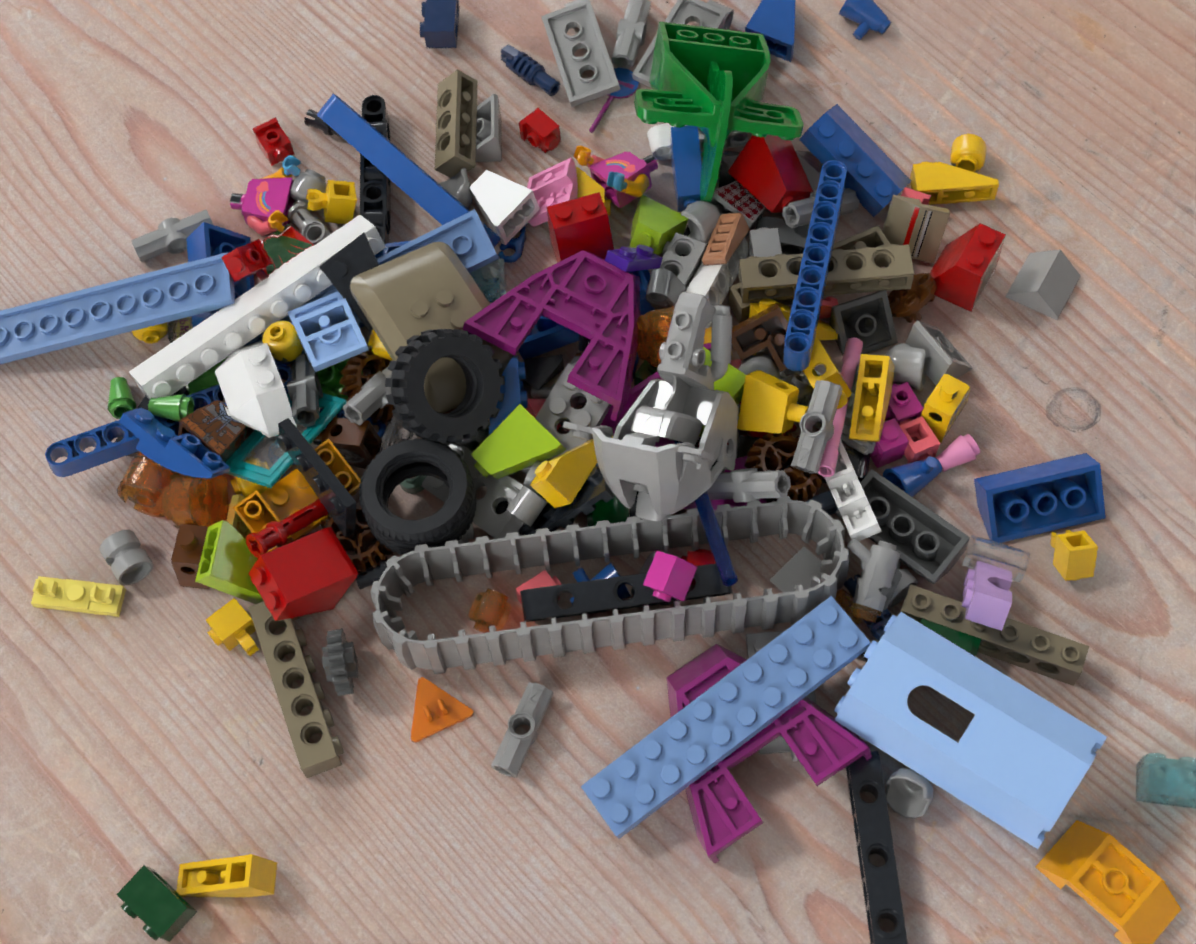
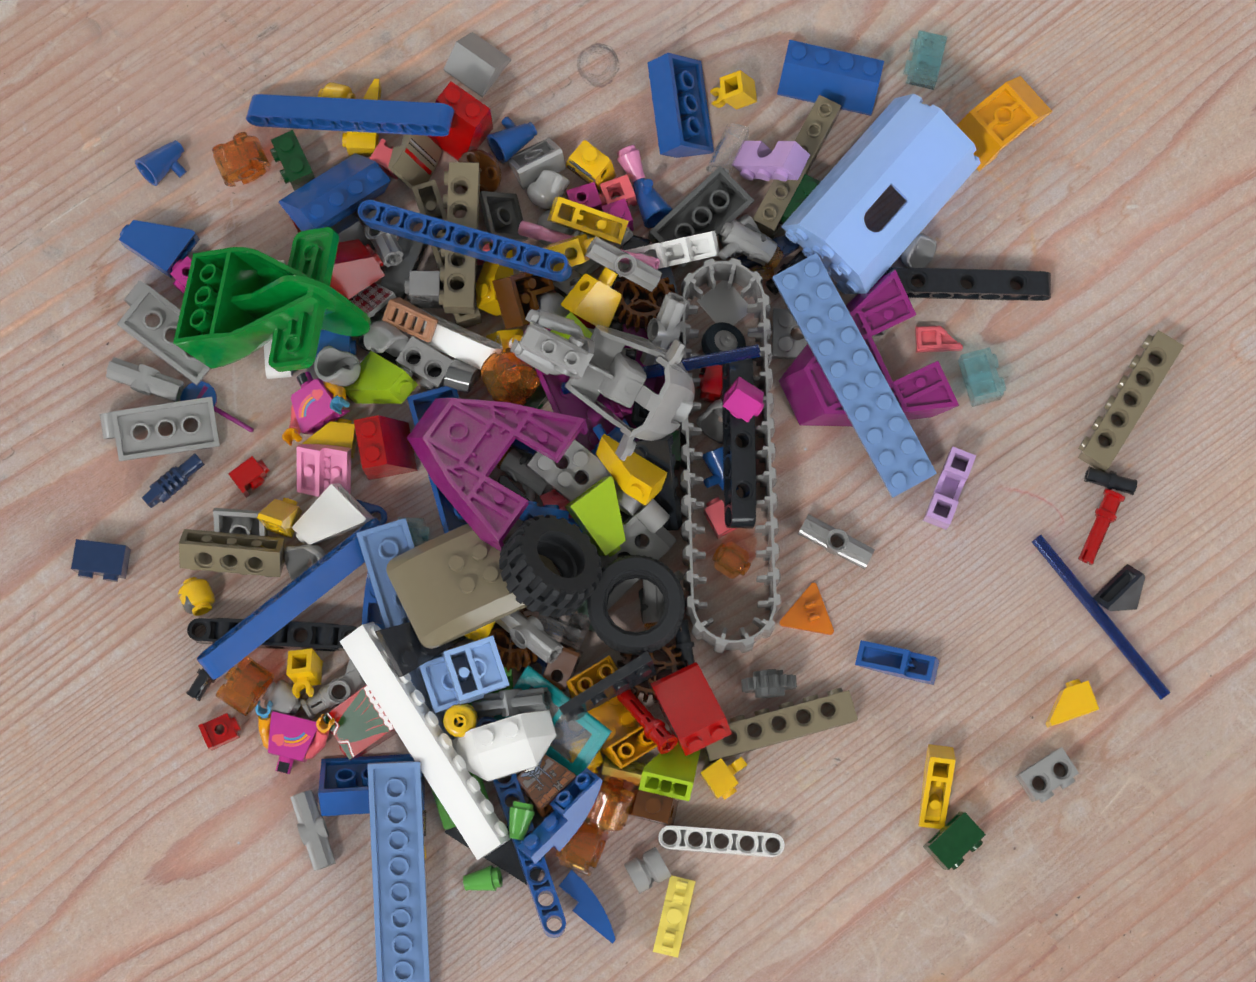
camera: 90 degrees left, 15 degrees up
red brick [221,239,273,282] -> none
dark purple plate [605,245,663,272] -> none
none -> yellow head [178,577,215,616]
none -> clear orange brick [212,132,270,187]
none -> clear orange brick [215,656,274,716]
none -> blue beam [246,94,454,136]
none -> yellow slope [257,497,302,539]
none -> dark green brick [270,130,315,191]
none -> light grey hair [314,346,361,386]
none -> blue piece [487,117,537,164]
none -> blue slope [559,870,616,944]
none -> white beam [658,825,785,858]
none -> black wheel [701,322,746,365]
none -> blue slope [777,40,884,116]
none -> blue slope [855,640,940,685]
none -> coral tile [915,326,963,353]
none -> lavender arch [923,447,976,530]
none -> clear light blue brick [958,347,1006,407]

